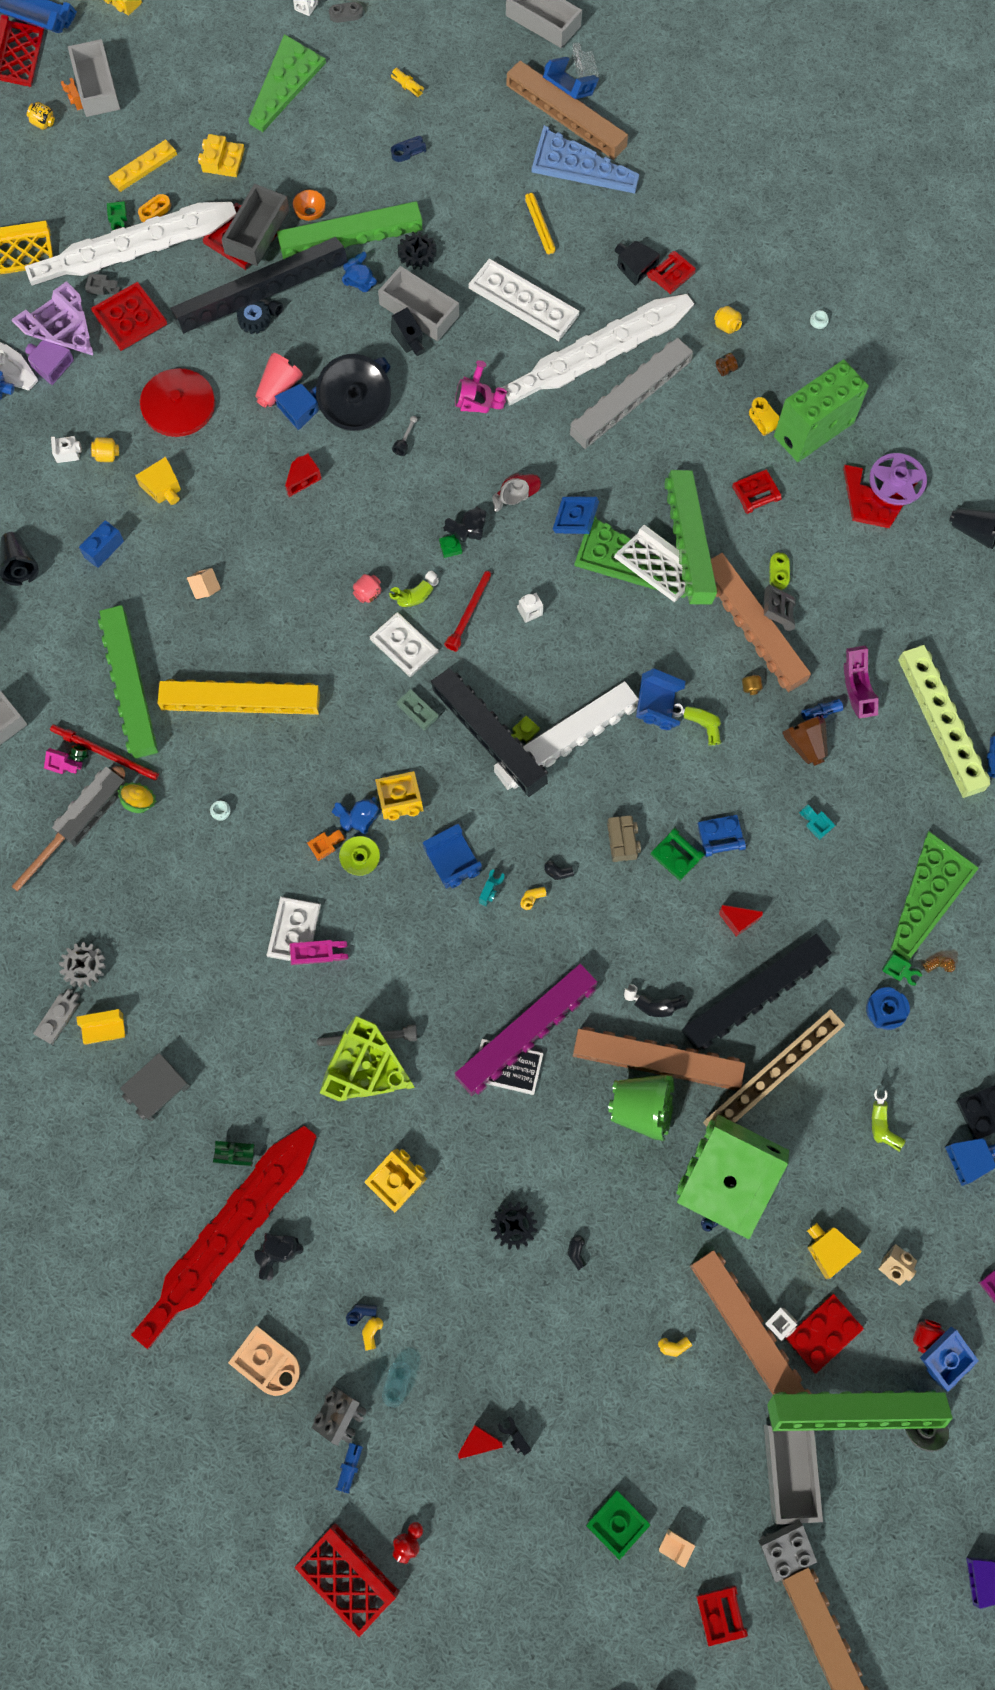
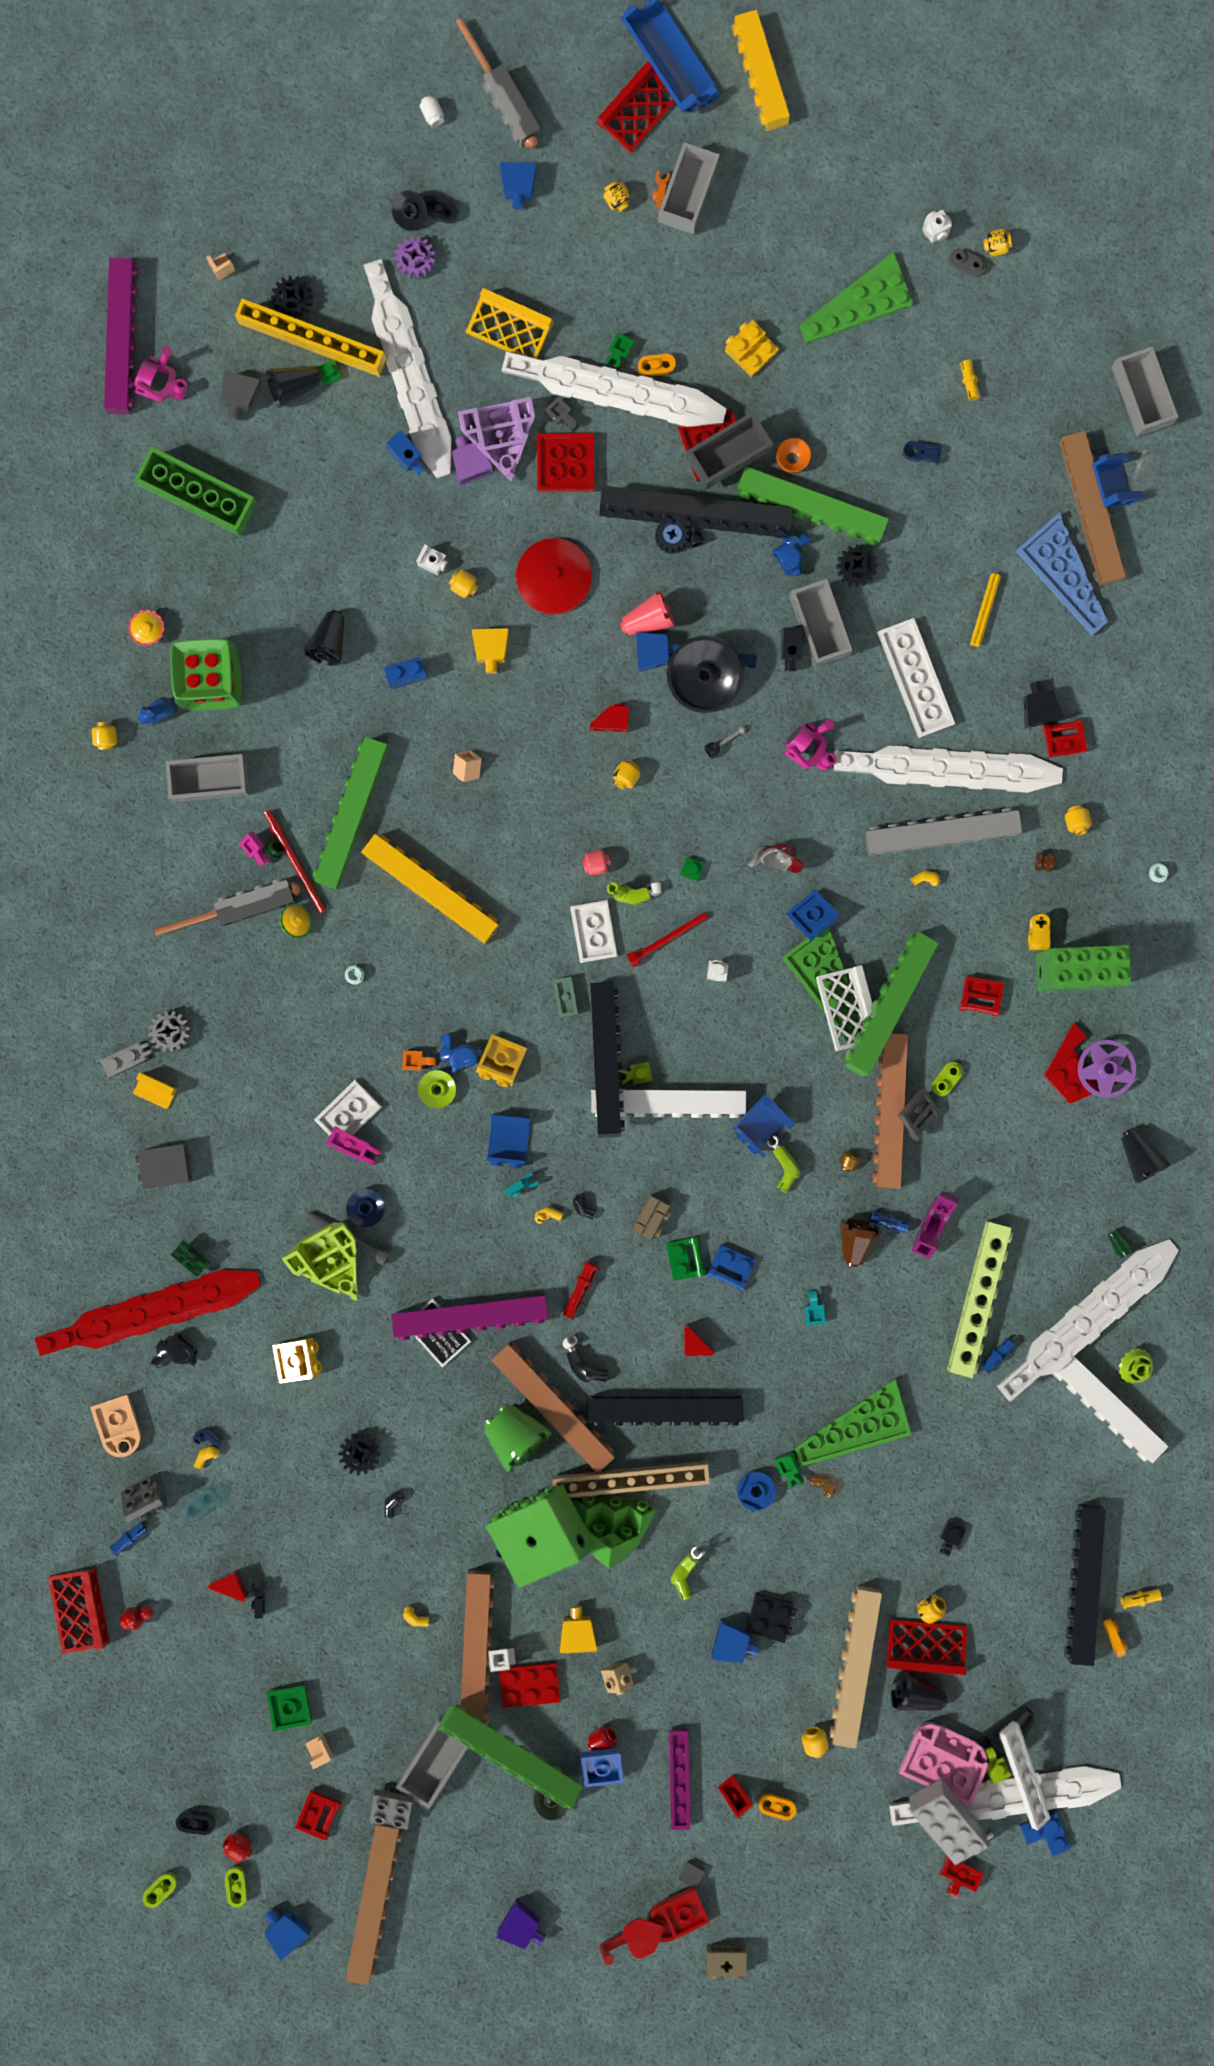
camera: 35 degrees right, 15 degrees up
yellow plate [108,139,177,192] -> none
black animal [443,506,487,542] -> none
none -> dark blue dish [346,1189,385,1227]
none -> red pin [563,1261,600,1320]
none -> bright green brick [574,1495,656,1568]
none -> yellow head [612,760,641,789]
none -> yellow arm [910,870,940,886]

